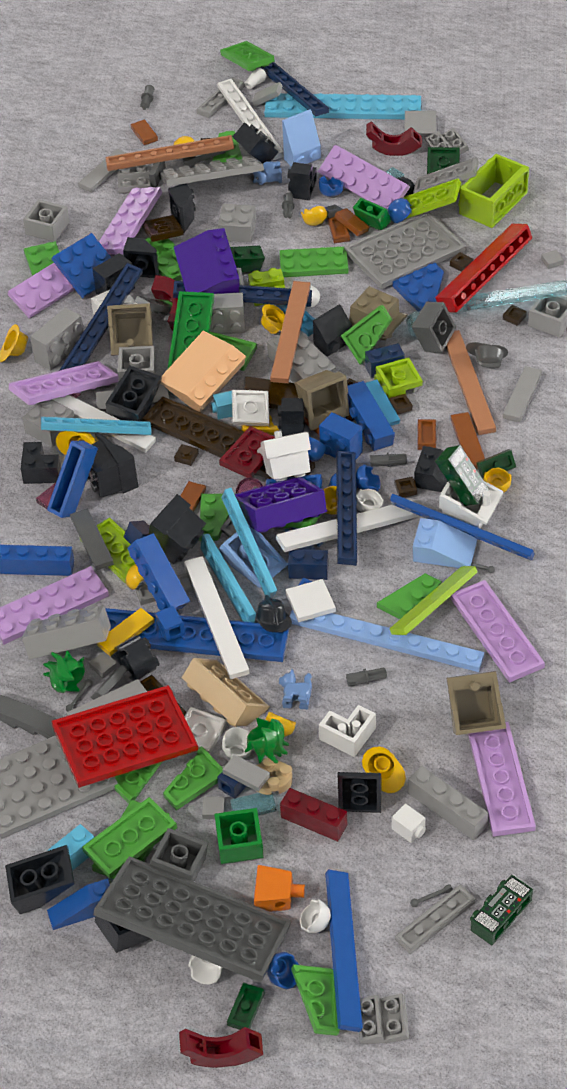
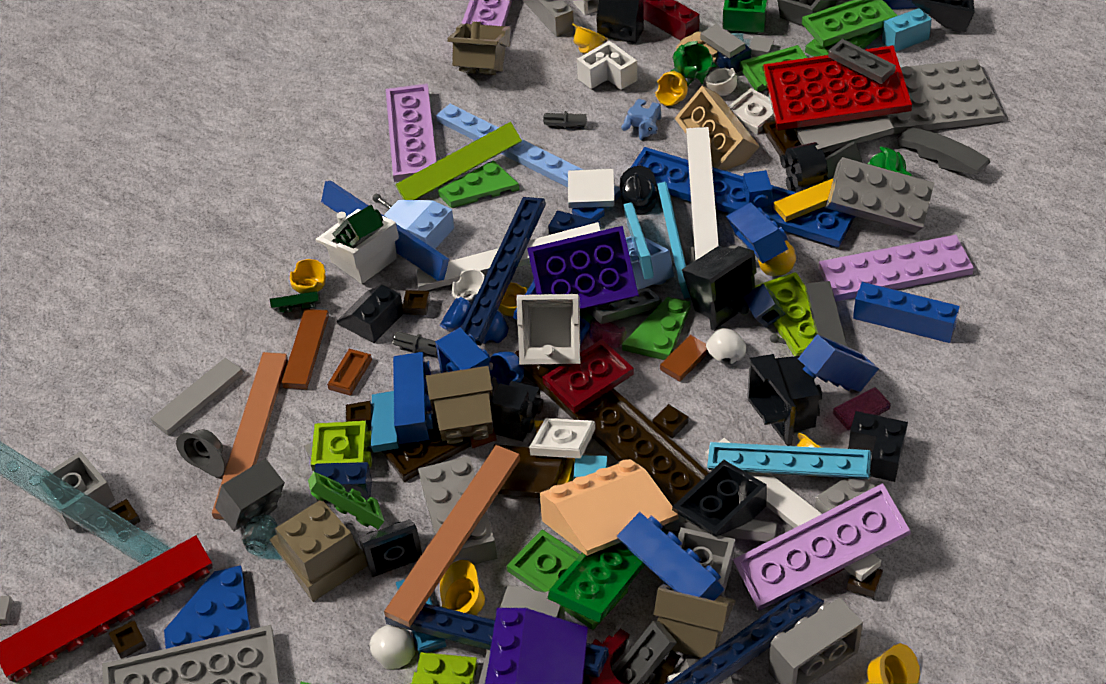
camera: 160 degrees left, 0 degrees up
none -> blue brick [617,512,725,601]
none -> white hair [706,328,746,364]
none -> dark grey plate [828,39,896,84]

